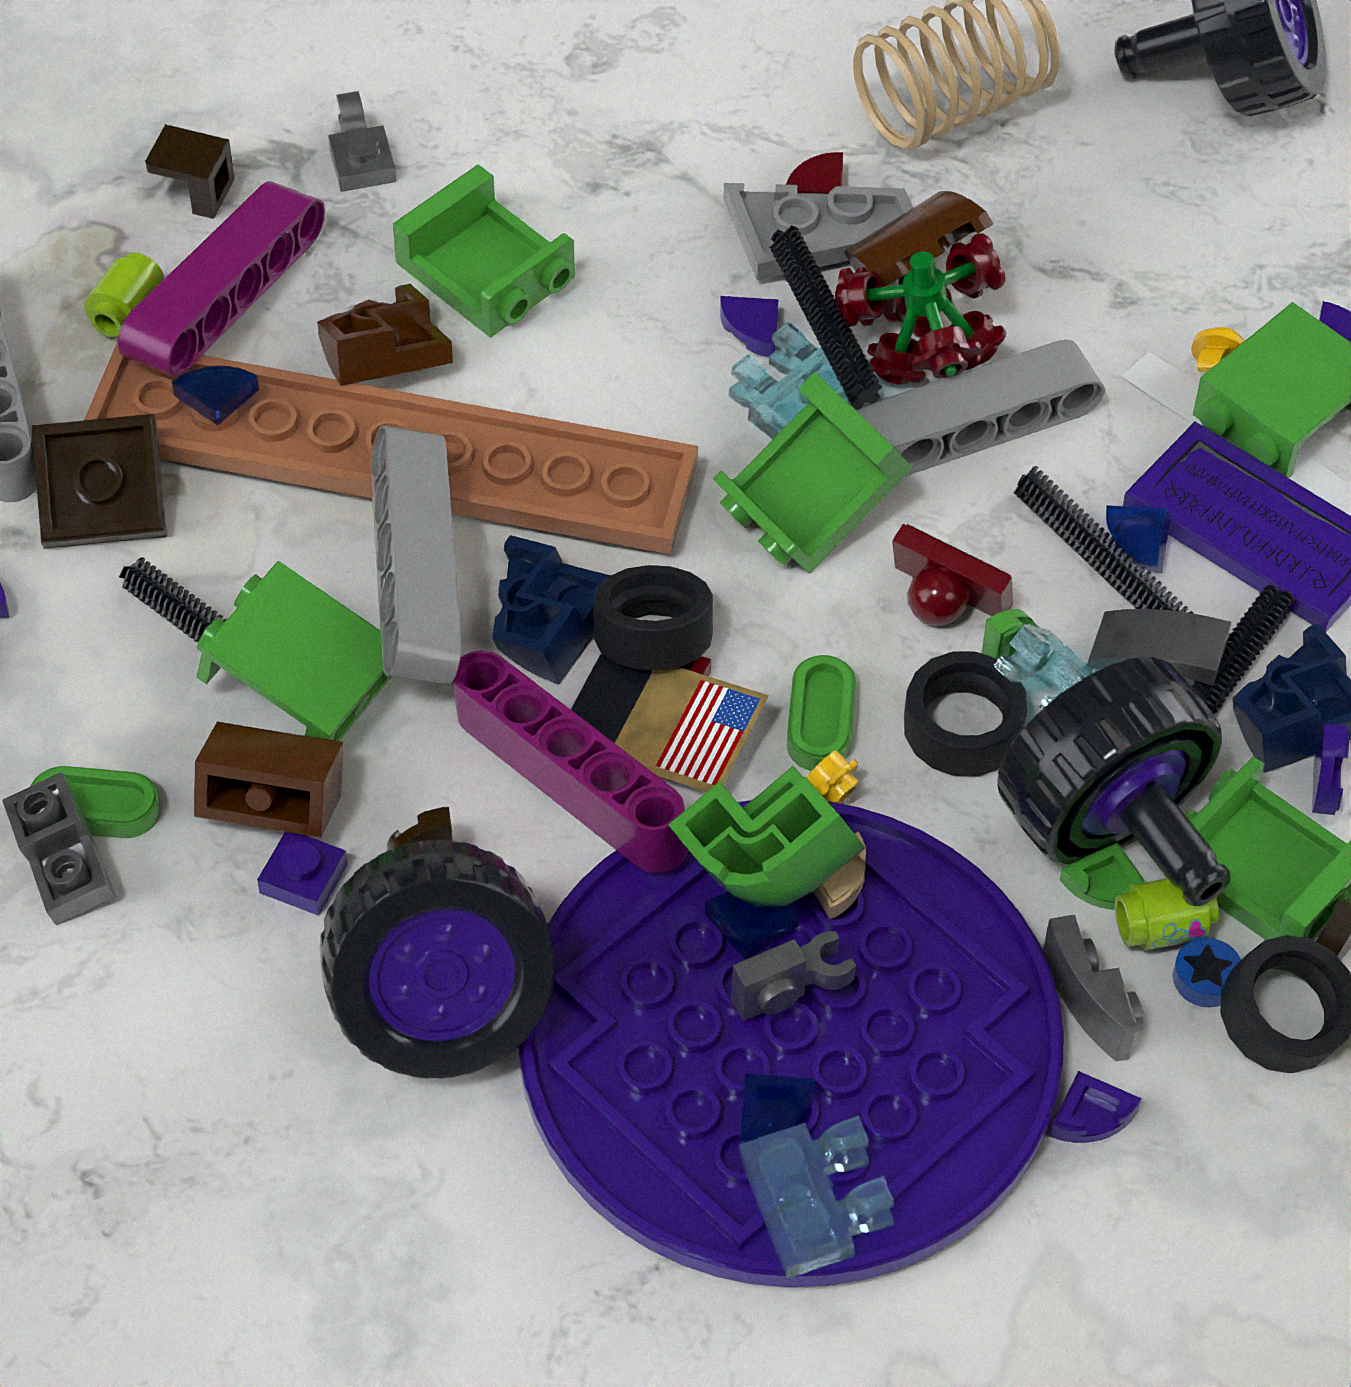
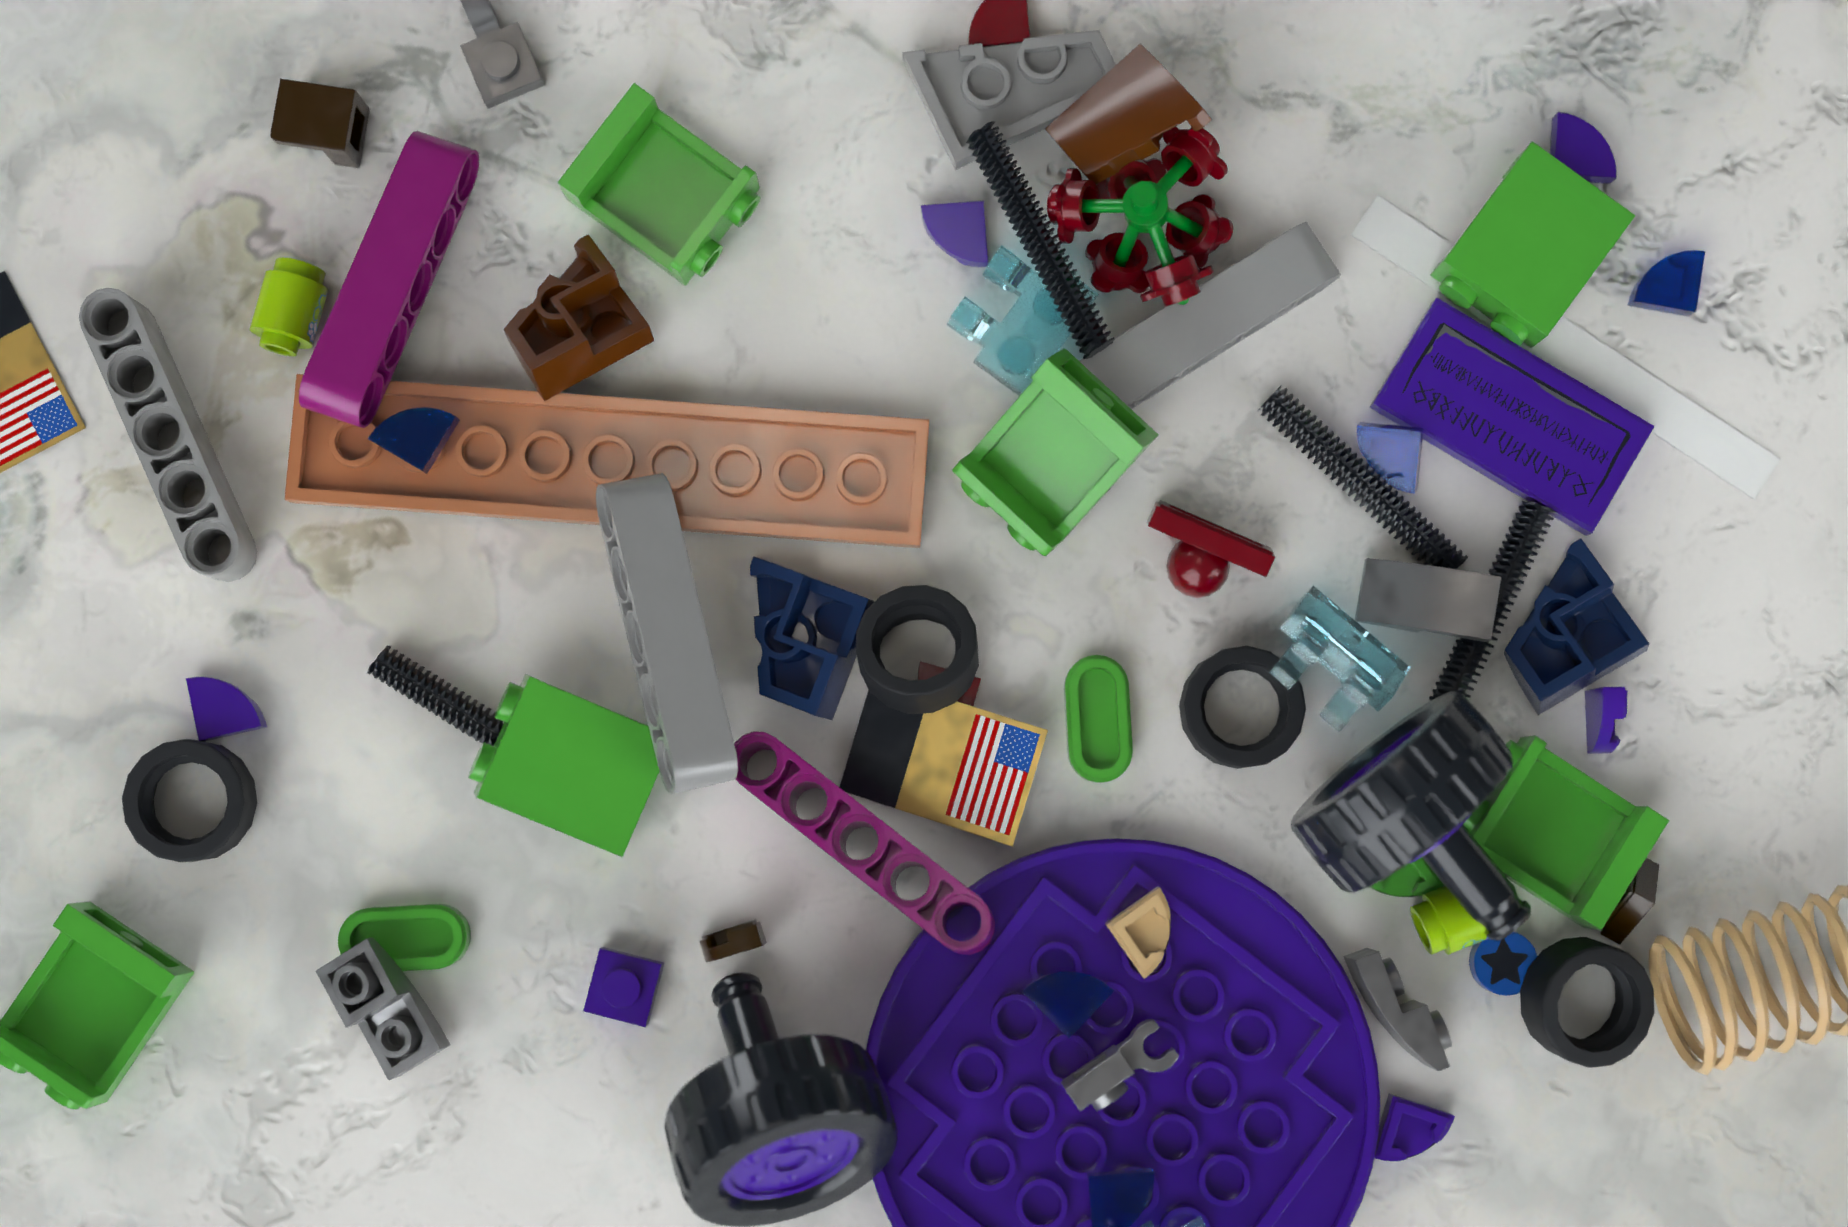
camera: 10 degrees left, 30 degrees up
dark brown plate [32,414,167,549] -> none
reddish brown brick [194,721,343,838] -> none
bright green brick [668,766,865,907] -> none
yellow plate [806,750,860,804] -> none
bright green tile [981,609,1042,665] -> none
yellow plate [1191,327,1245,372] -> none

